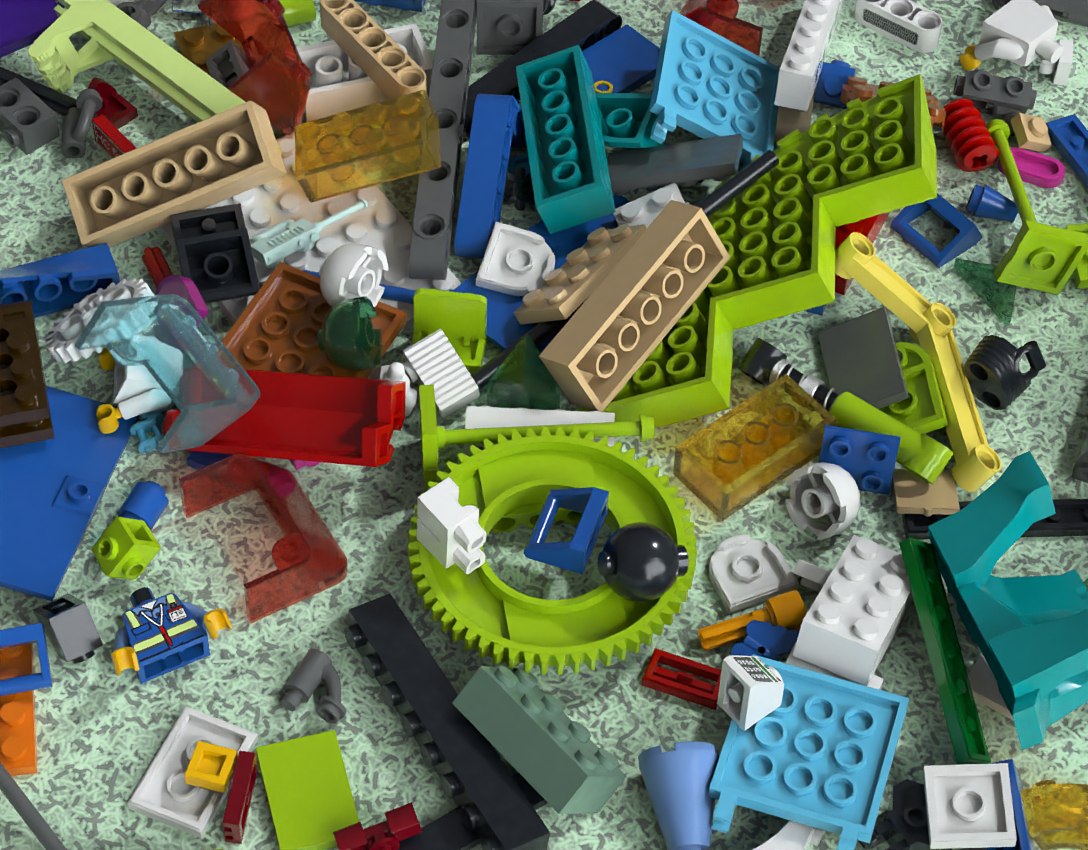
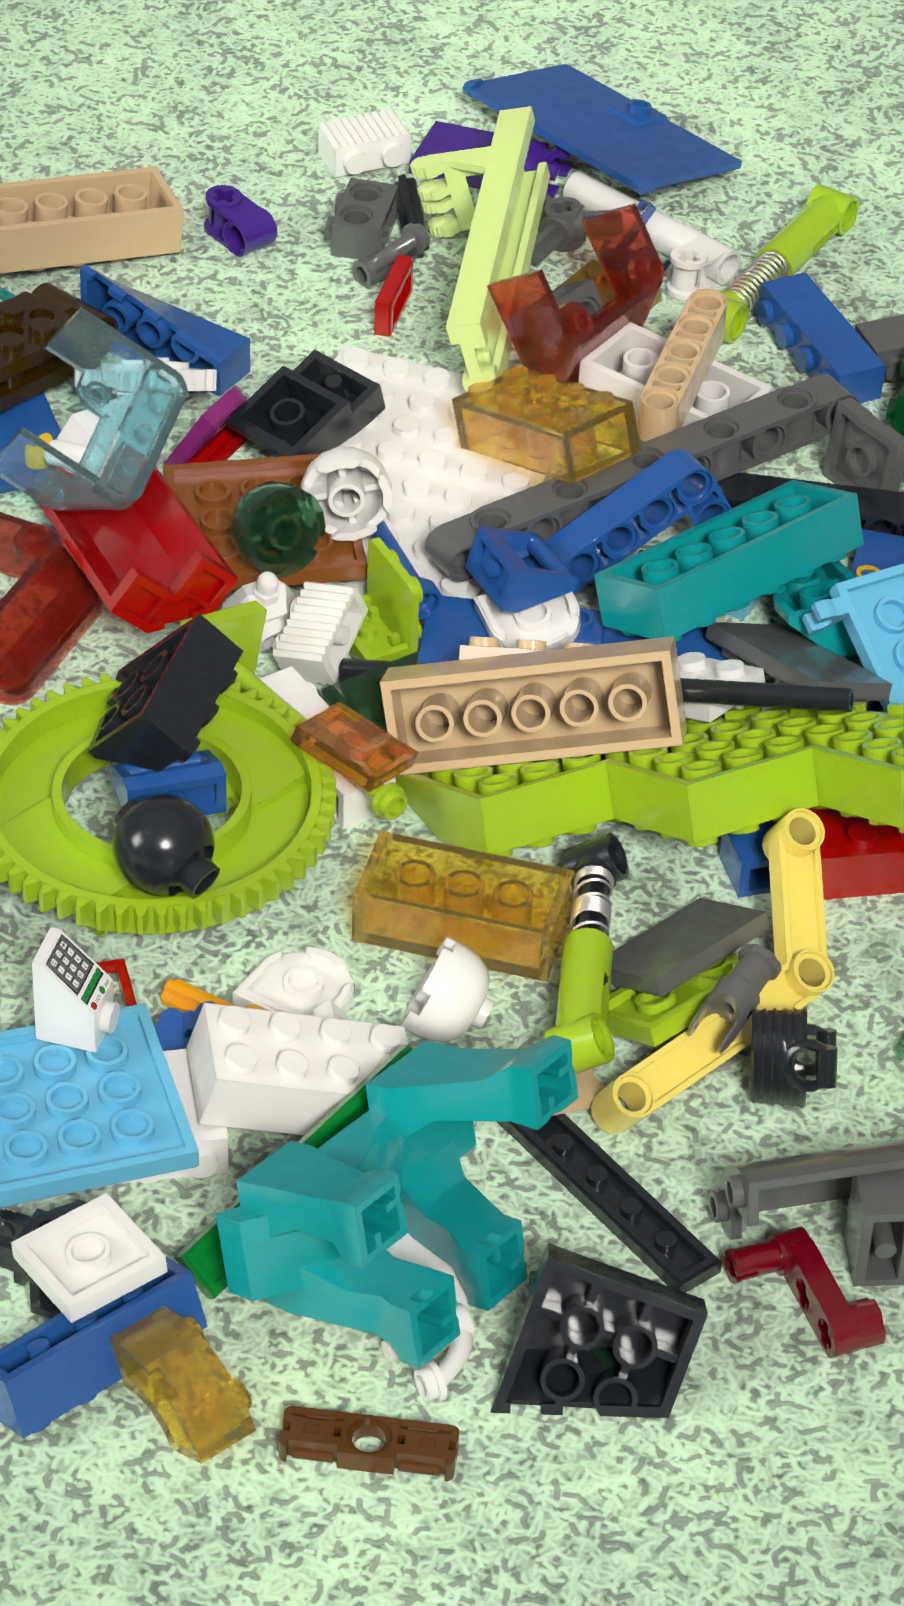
camera: 55 degrees right, 10 degrees down
tan brick [62,100,287,248] -> none
dark red tile [88,77,138,129] -> none
light aqua piece [250,199,368,268] -> none
white hips [417,477,487,574] -> none
blue hinge [818,425,900,495] -> none
none -> black wedge [88,613,243,771]
none -> clear orange tile [290,702,419,792]
none -> blue tile [465,526,578,613]
none -> dark grey piece [687,944,782,1054]

